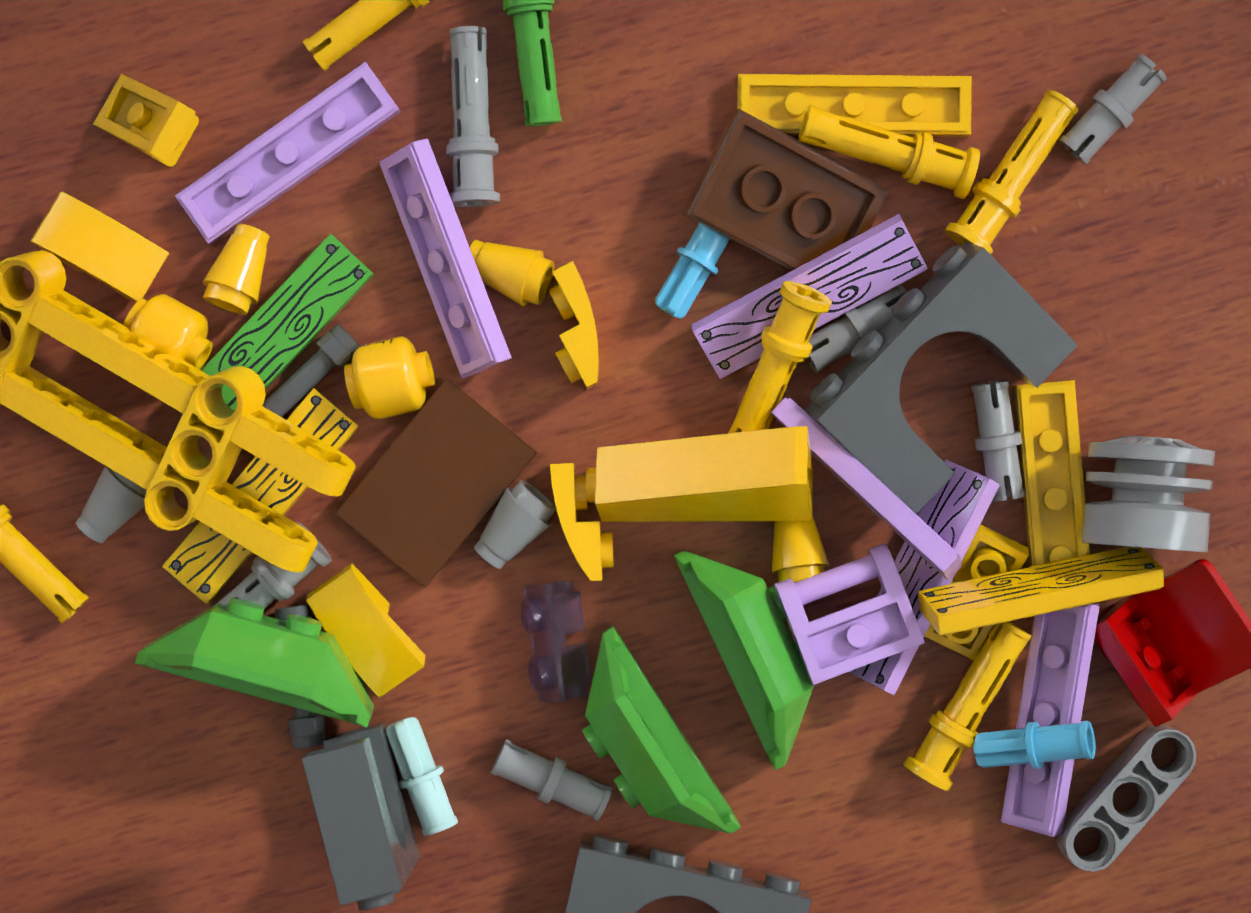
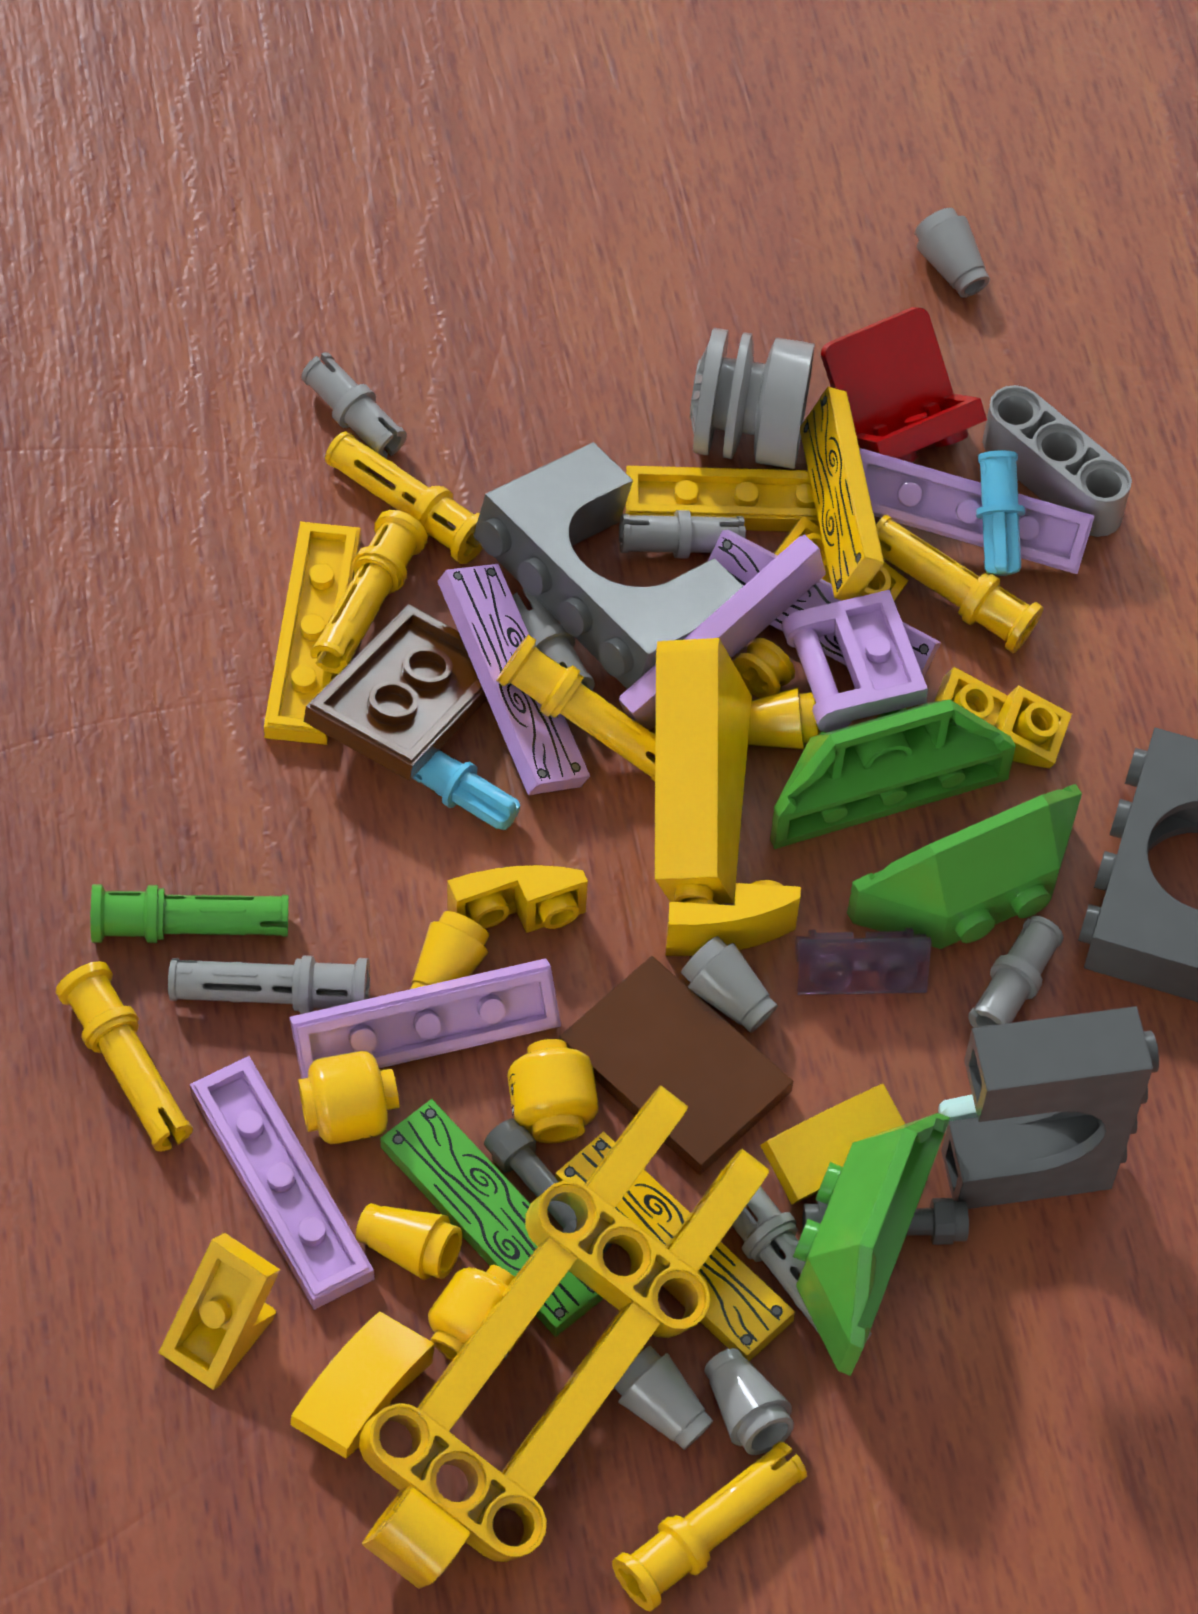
camera: 90 degrees left, 30 degrees down
none -> yellow head [298,1051,399,1144]
none -> light grey cone [704,1348,794,1455]
none -> yellow bush [733,638,795,698]
none -> yellow slope [934,667,1072,768]

